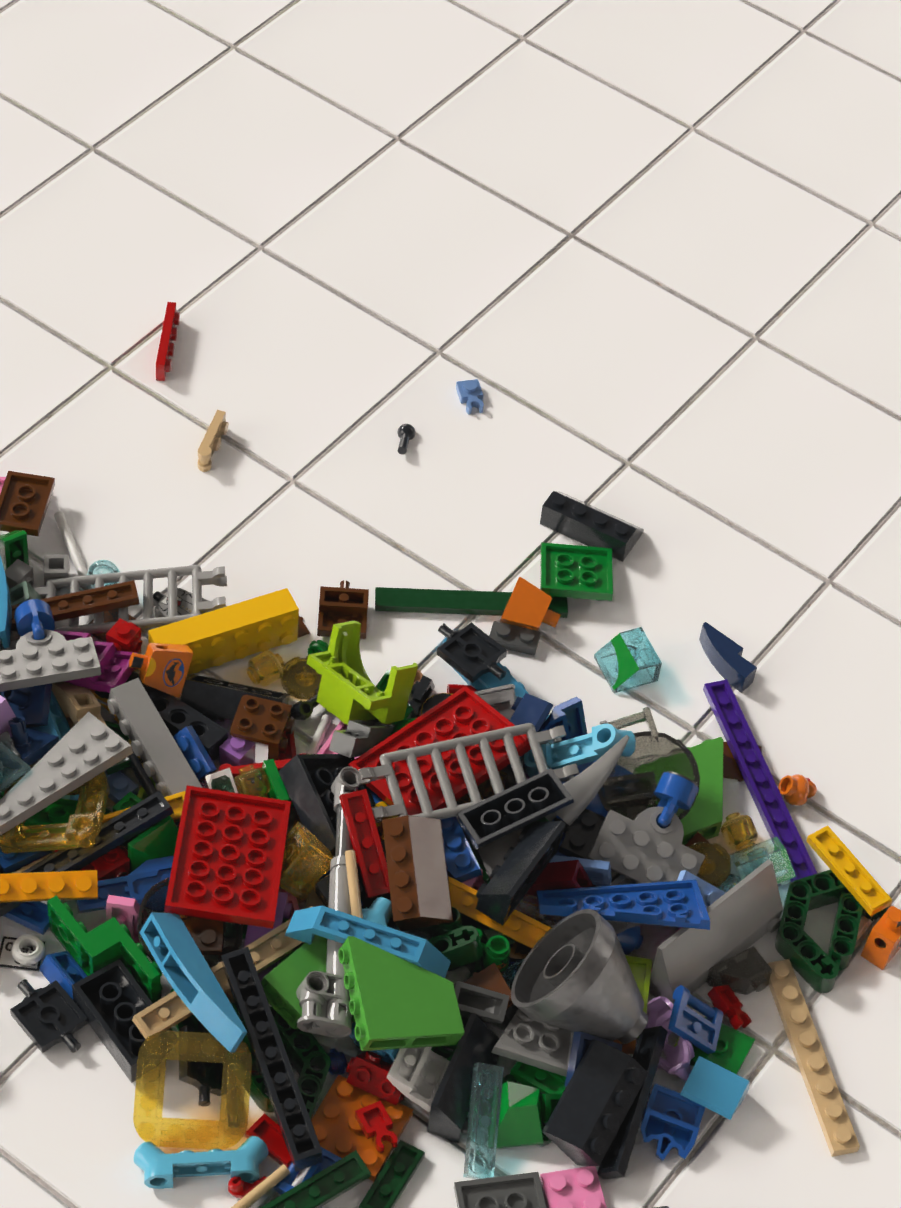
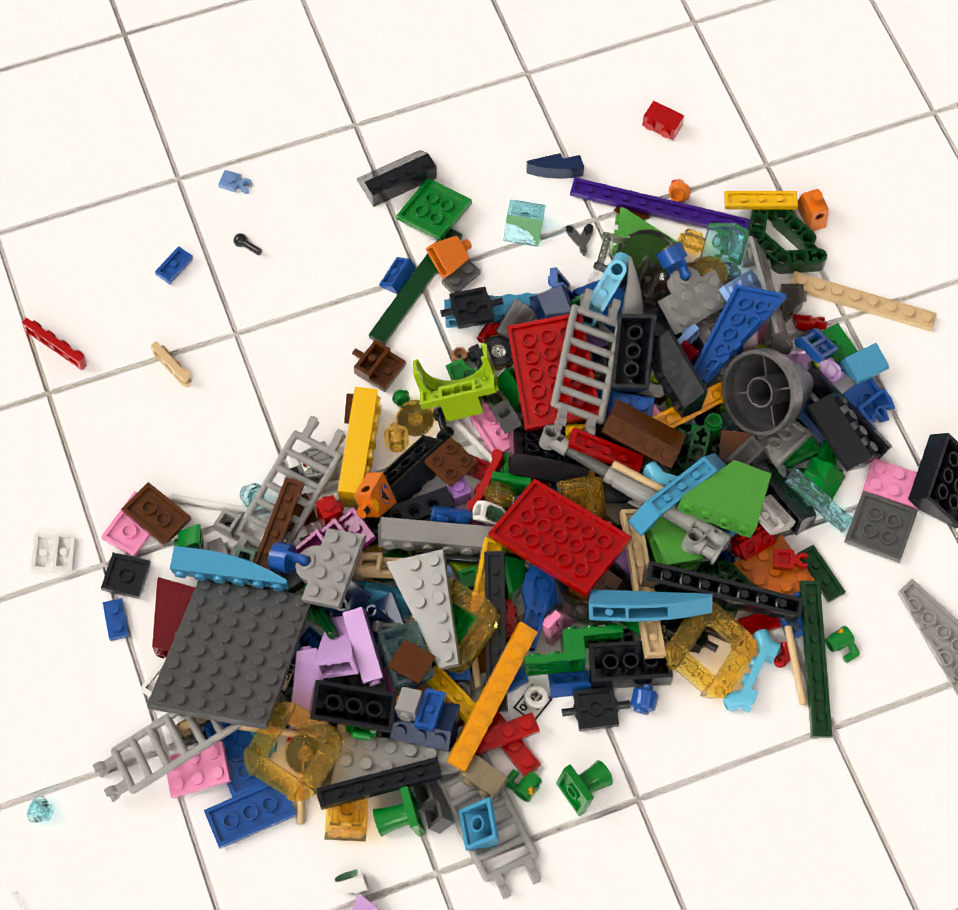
camera: 55 degrees left, 15 degrees up
none -> blue plate [155,246,193,285]
none -> blue slope [379,257,416,294]
none -> dark grey piece [566,224,593,256]
none -> blue head [630,684,659,715]
none -> red brick [642,100,685,140]

